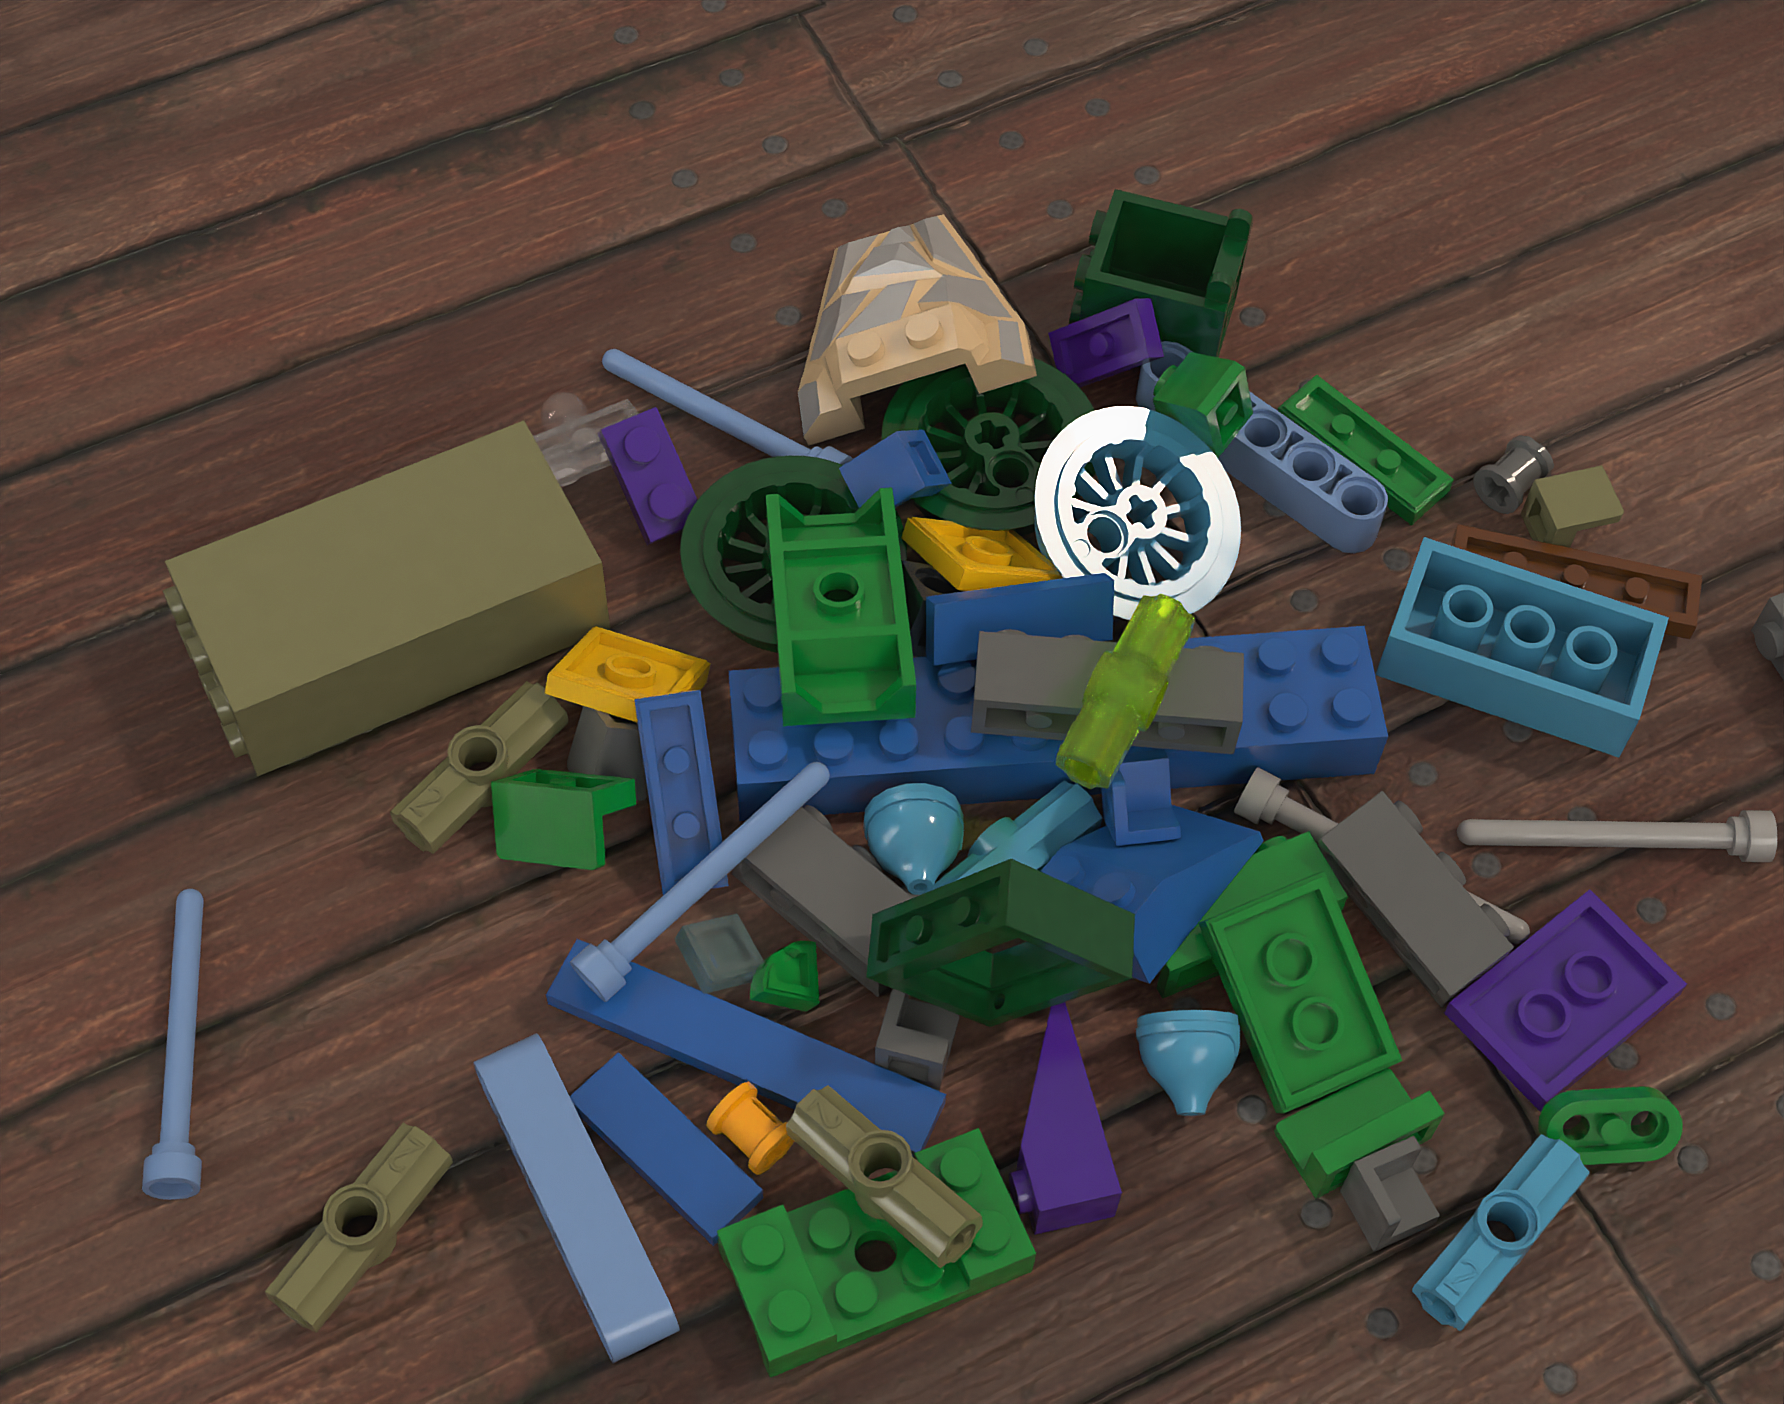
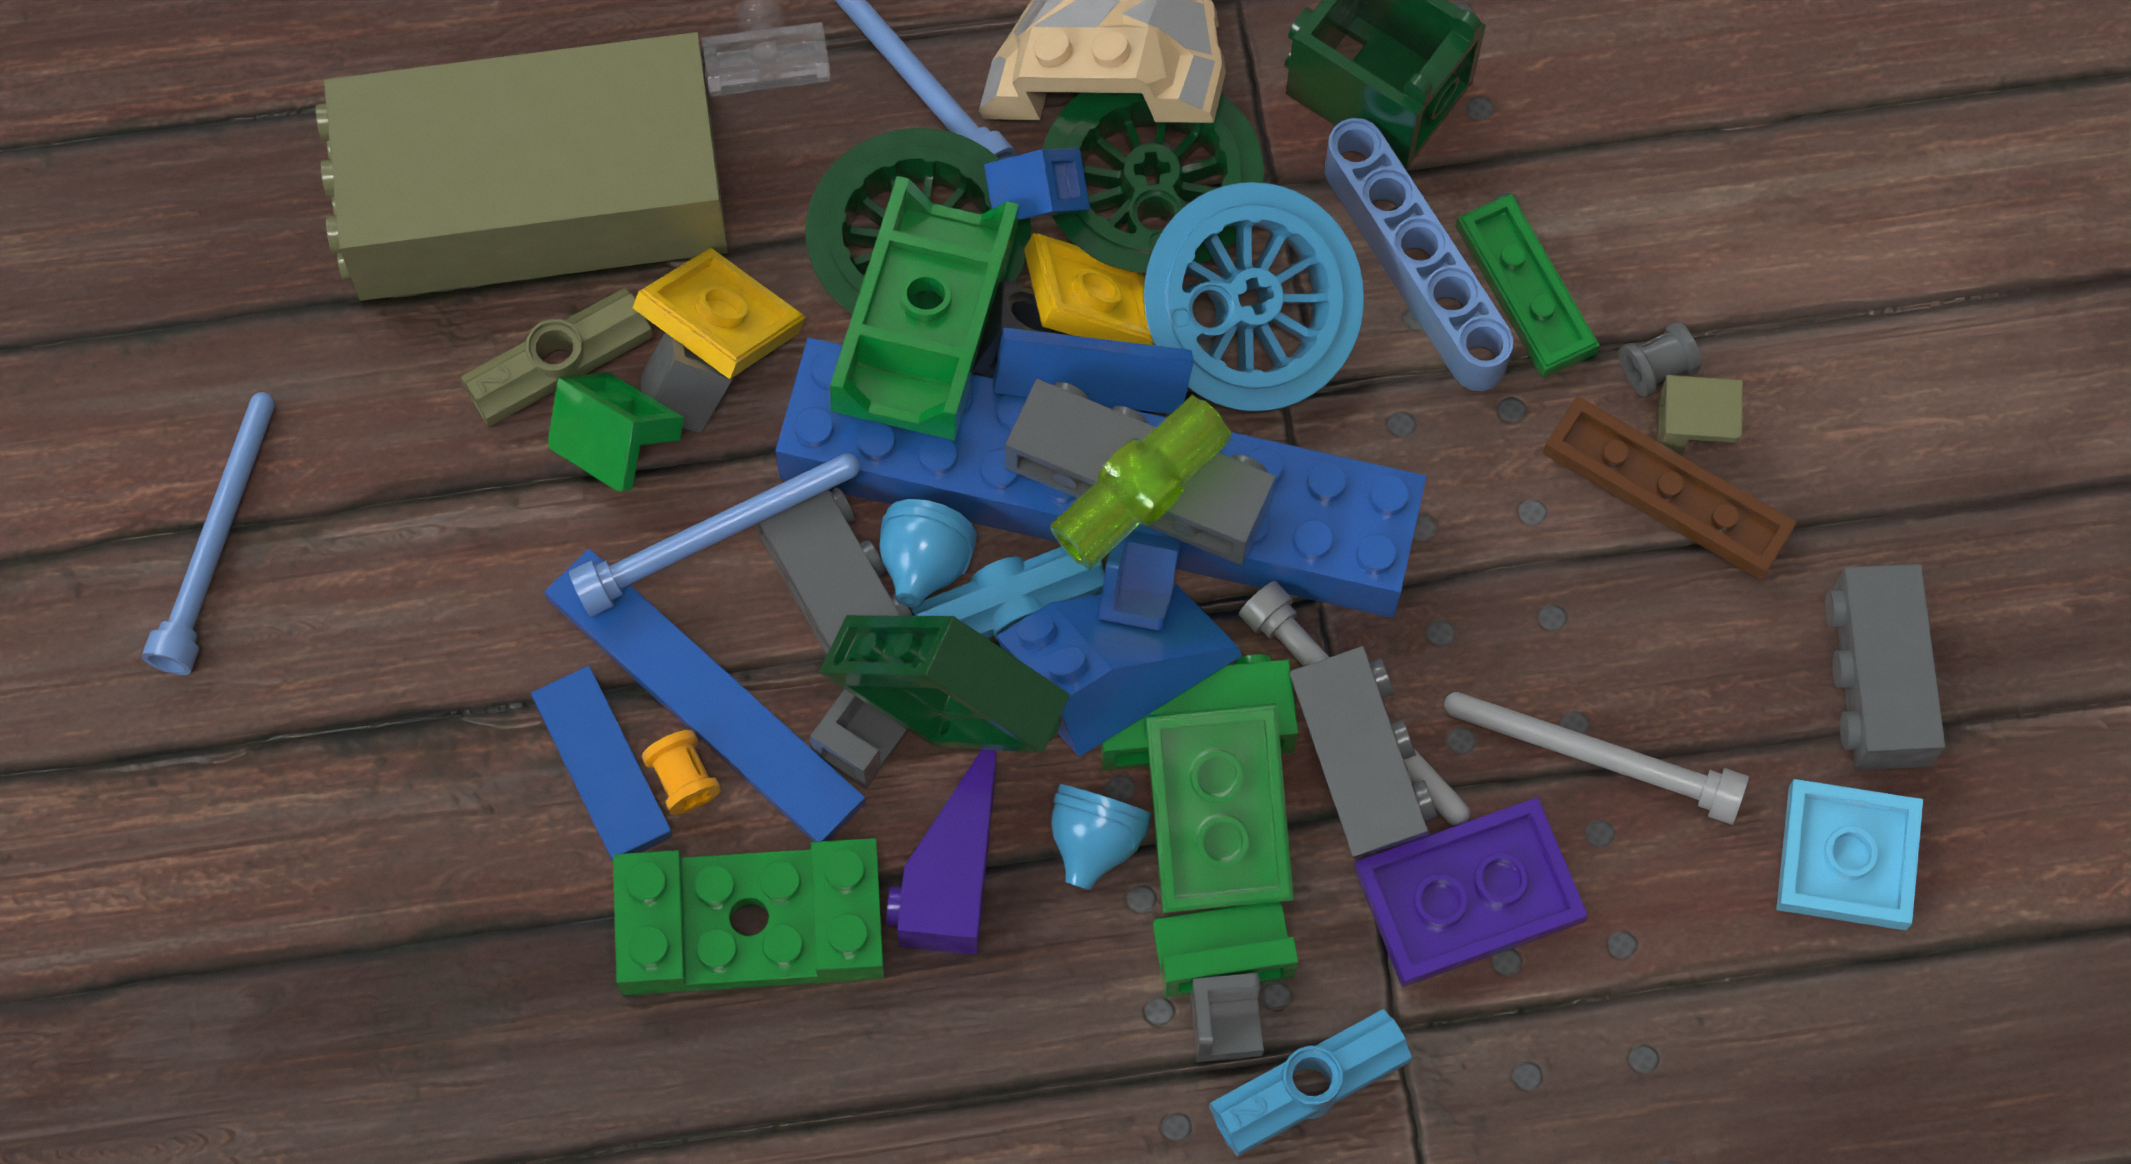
camera: 20 degrees right, 10 degrees up
olive piece [265,1123,453,1333] -> none
medium blue beam [473,1033,680,1363] -> none
dark purple plate [597,407,698,545] -> none
blue tile [634,690,729,895] -> none
clear light blue tile [674,914,763,994] -> none
green tile [750,941,820,1012] -> none
olive piece [786,1085,983,1268] -> none
dark purple plate [1048,298,1164,388] -> none
green slope [1152,352,1253,458] -> none
dark azure brick [1375,537,1669,758] -> none
green plate [1538,1086,1683,1165] -> none

